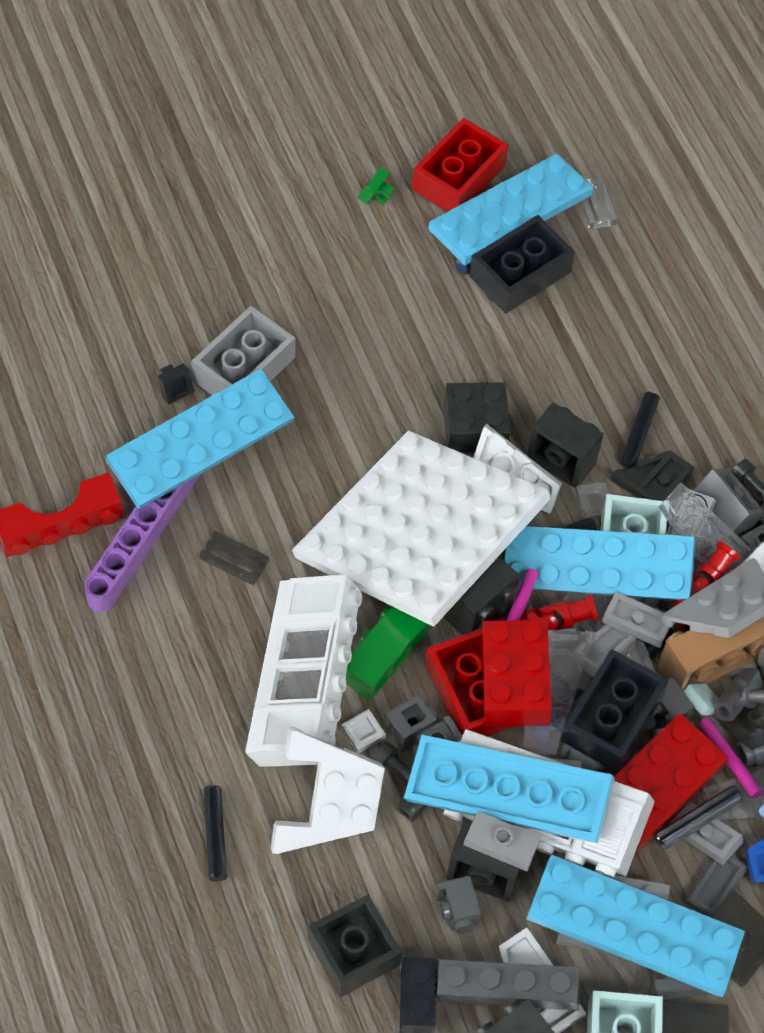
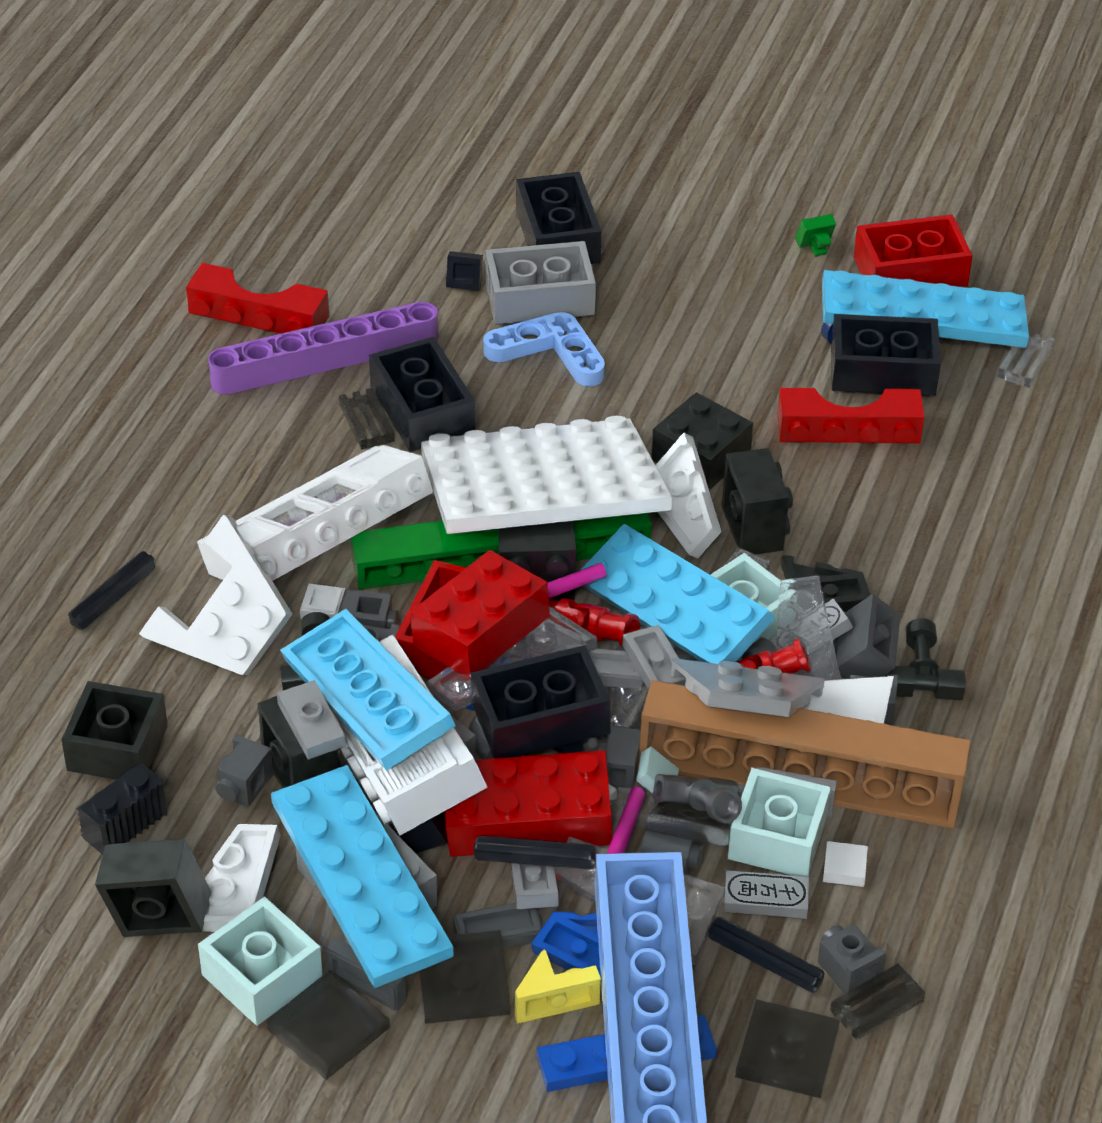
camera: 45 degrees right, 15 degrees down
medium azure plate [105,369,294,510] -> none
dark grey brick [437,959,580,1011] -> none
black axle [620,391,660,468] -> none
none -> black brick [369,337,475,452]
none -> light blue beam [483,312,605,387]
none -> black brick [516,172,601,264]
none -> red arch [777,388,924,444]

